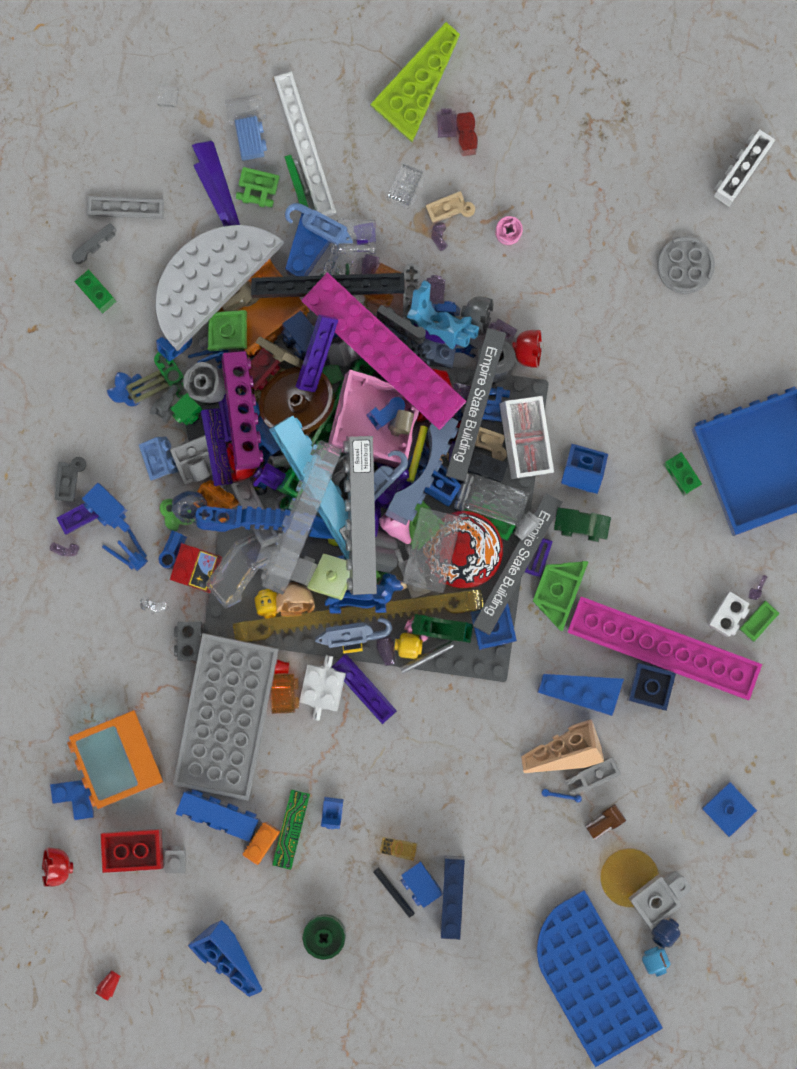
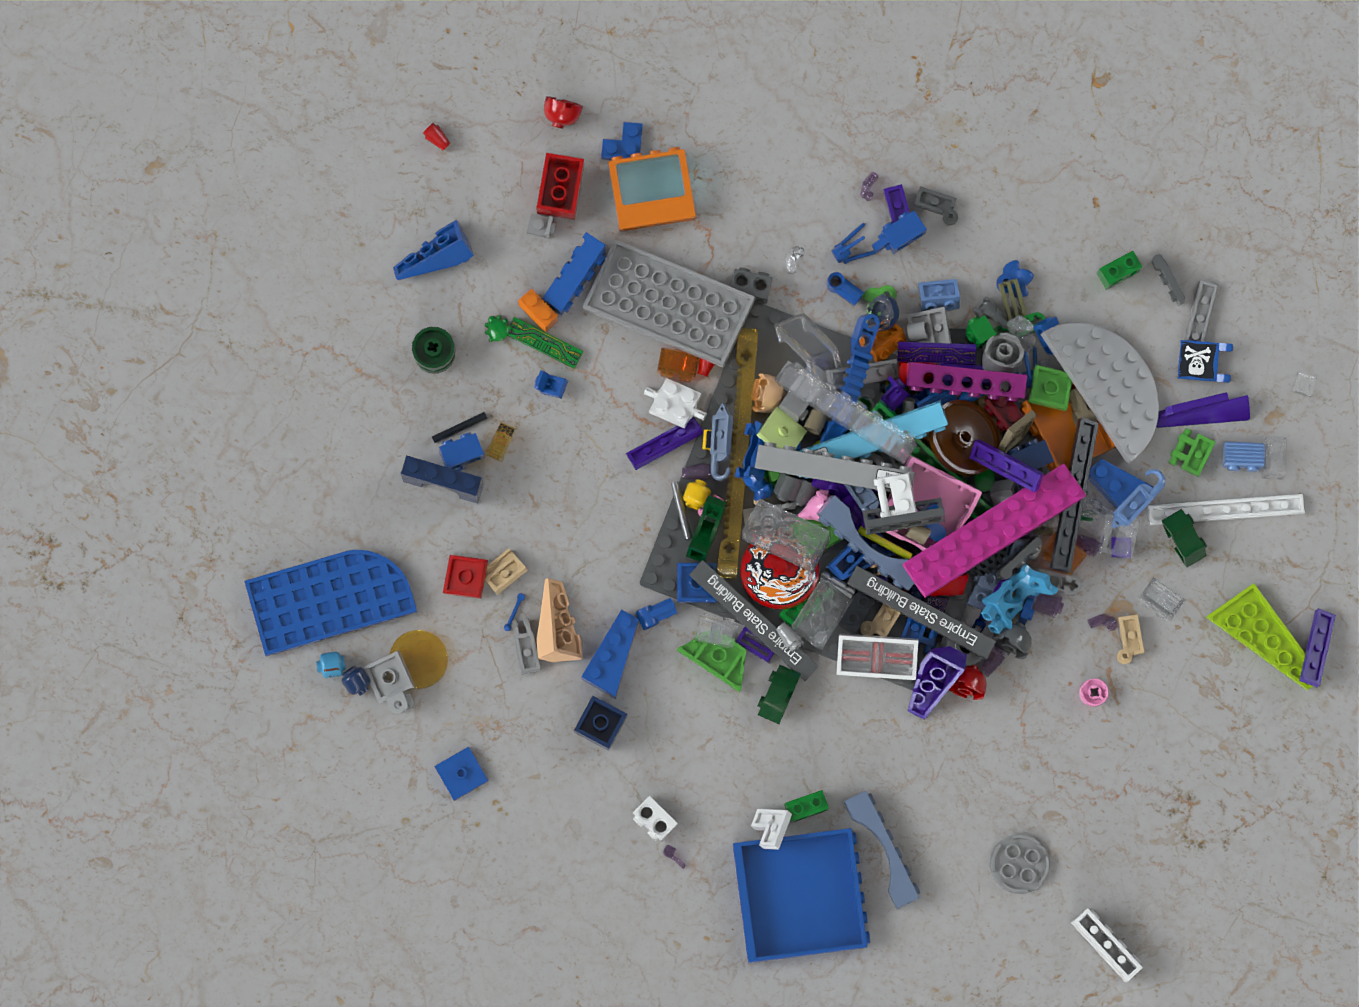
camera: 90 degrees right, 5 degrees down
slope [169,543,222,593] -> none
yellow head [254,589,280,619] -> none
green tile [284,154,309,208] -> none
light grey hinge [293,158,310,195] -> none
clear purple bracket [437,108,457,138] -> none
clear red brick [456,112,478,156] -> none
blue slope [561,444,608,494] -> none
dark pink plate [567,597,762,701] -> none
reddish brown piece [585,804,626,840] -> none
bright green tile [739,600,780,642] -> none
none -> red plate [443,555,488,599]
none -> green piece [485,315,512,342]
none -> tan plate [485,549,528,595]
none -> blue piece [635,598,678,630]
none -> clear brick [694,613,738,649]
none -> white plate [751,809,792,850]
none -> dark tan piece [804,409,828,436]
none -> sand blue arch [844,791,920,909]
none -> dark grey fence [863,498,945,535]
none -> white plate [874,473,917,518]
none -> dark purple wedge [907,646,967,720]
none -> clear helmet [1007,316,1037,357]
none -> dark green brick [1162,509,1207,567]
none -> flag [1177,340,1233,383]
none -> dark purple plate [1299,608,1336,687]

